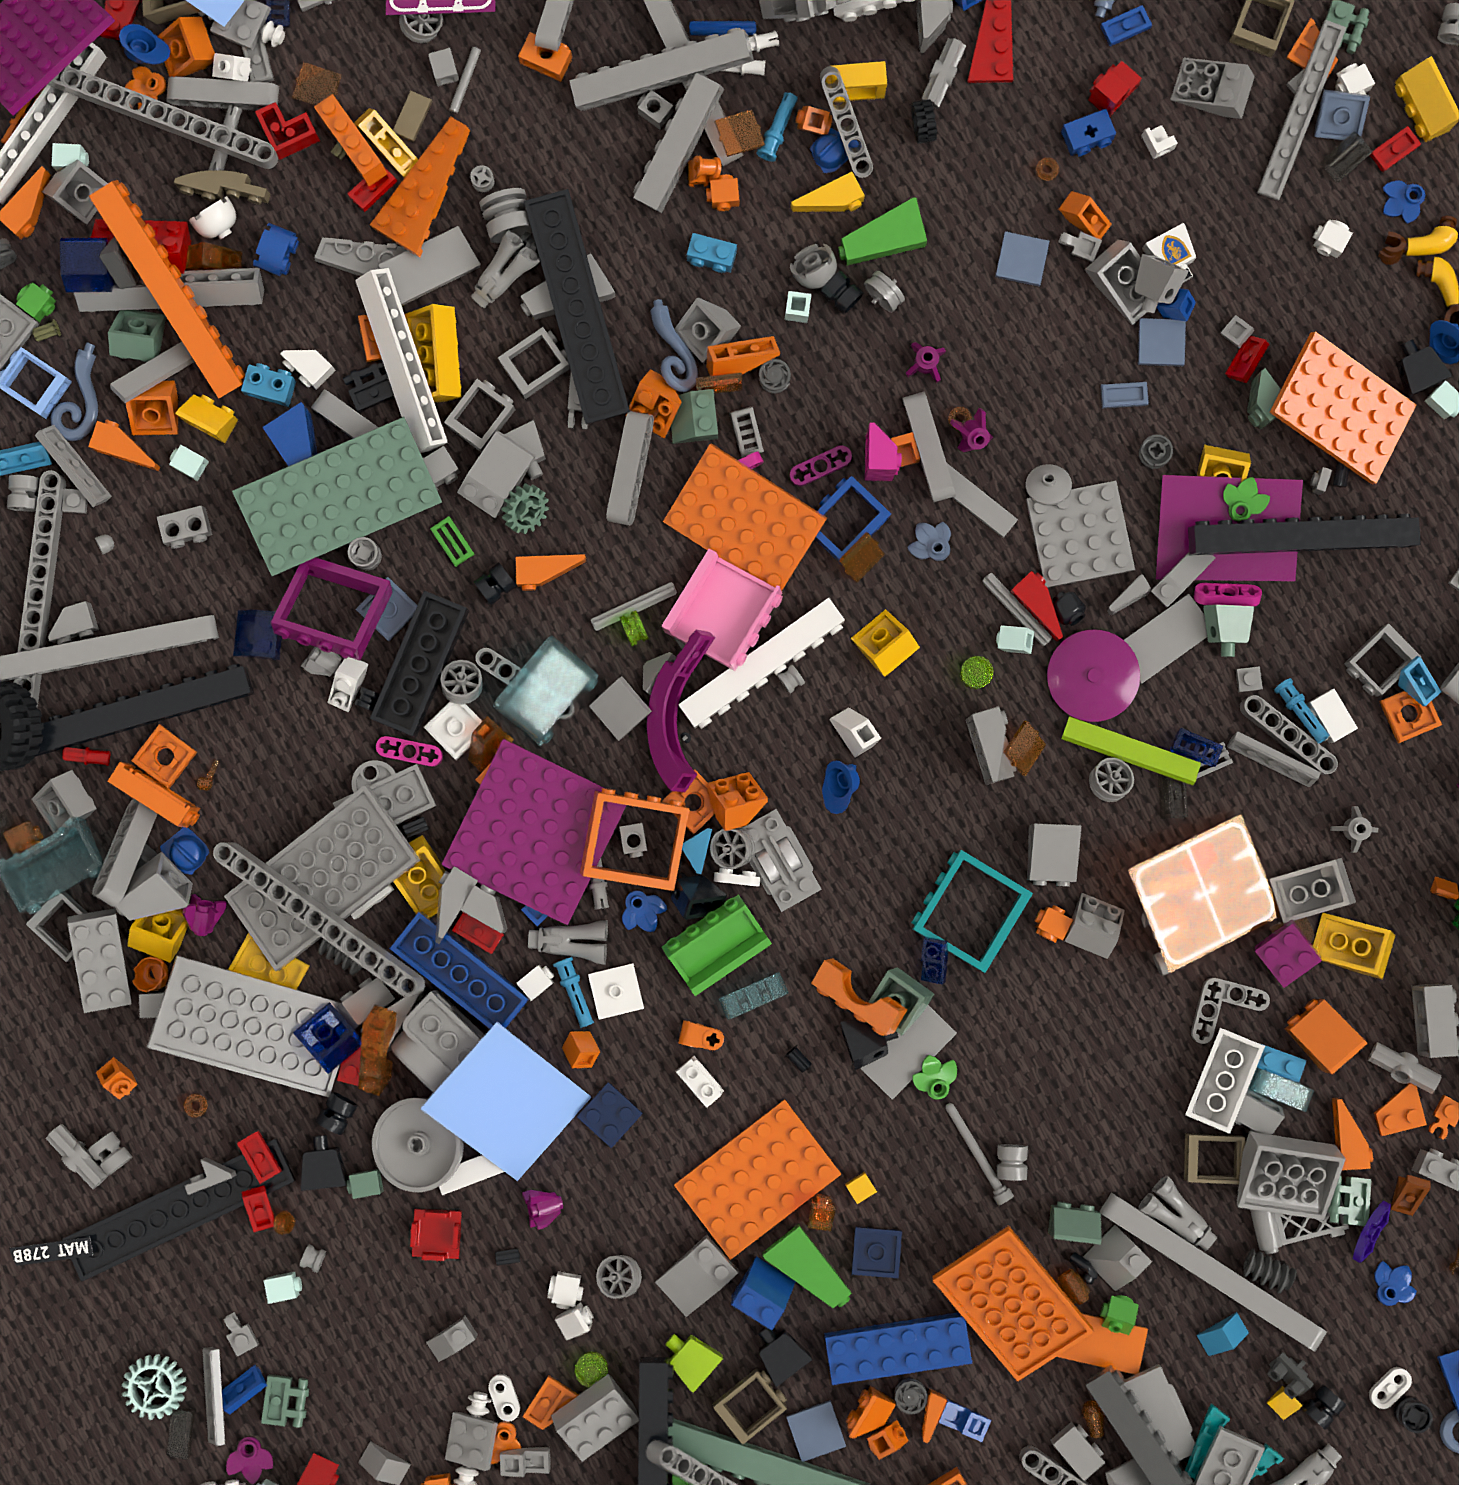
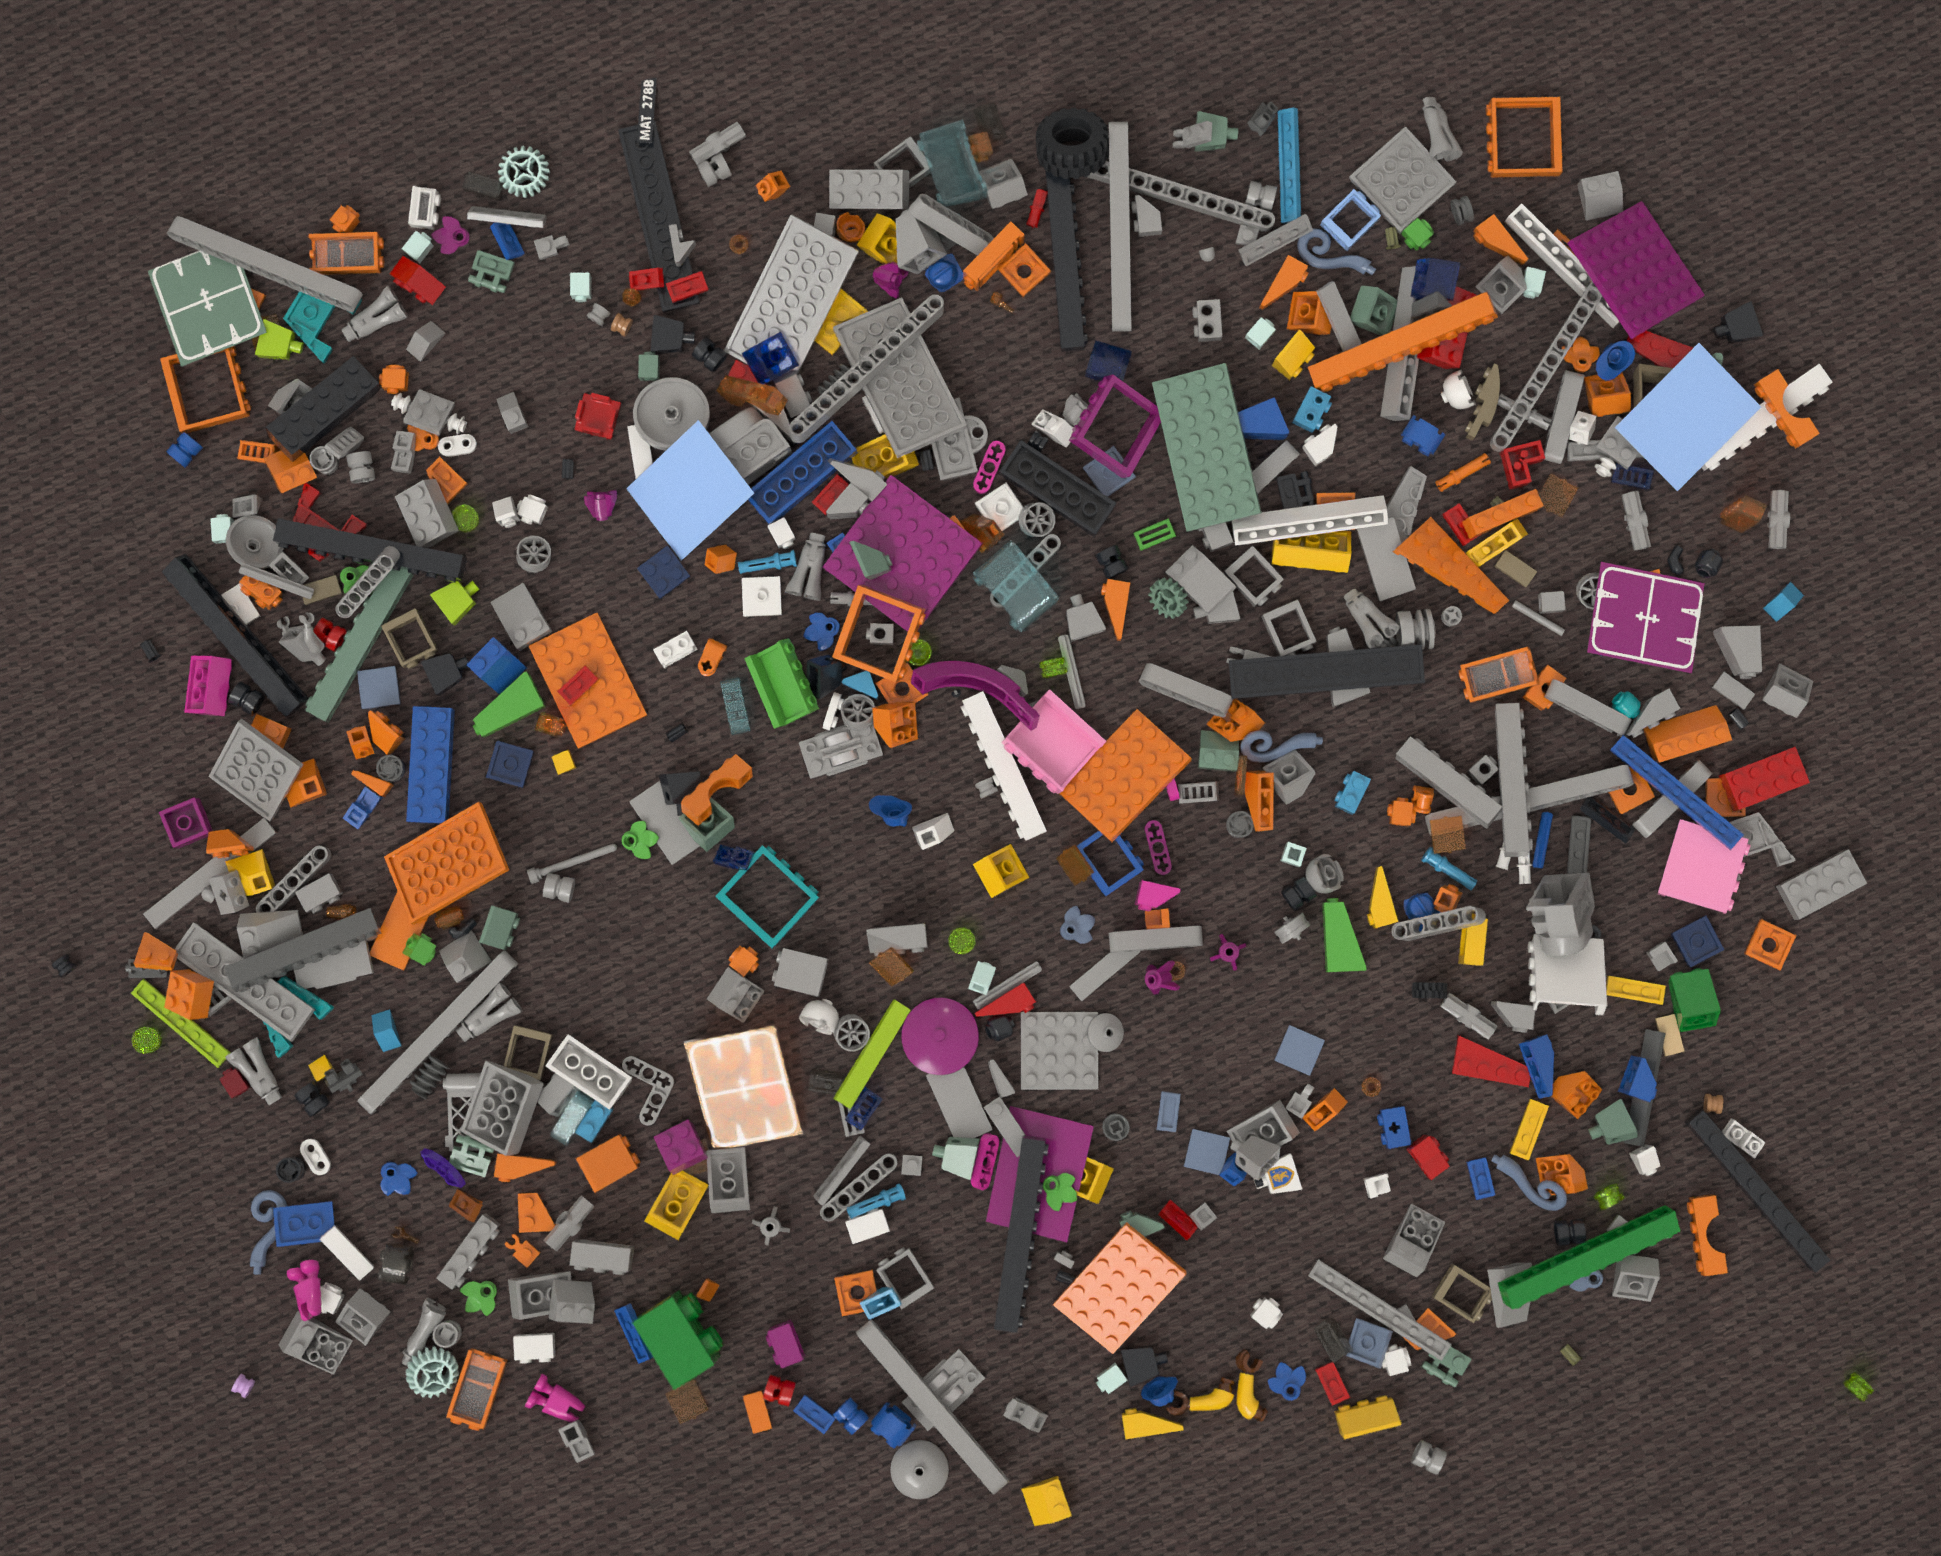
camera: 105 degrees right, 0 degrees up
clear orange slope [187,242,242,271] -> none
light grey wheel [348,537,382,571] -> none
light grey tile [589,677,652,741] -> none
none -> red plate [557,665,599,706]
none -> medium nougat wheel [611,313,633,337]
none -> white cylinder [799,999,839,1035]
none -> sand green slope [850,541,893,580]
none -> clear neon green wheel [908,639,932,667]
none -> light grey torso [1066,594,1106,642]
none -> orange pin [1435,453,1491,492]
none -> clear door [1459,647,1540,703]

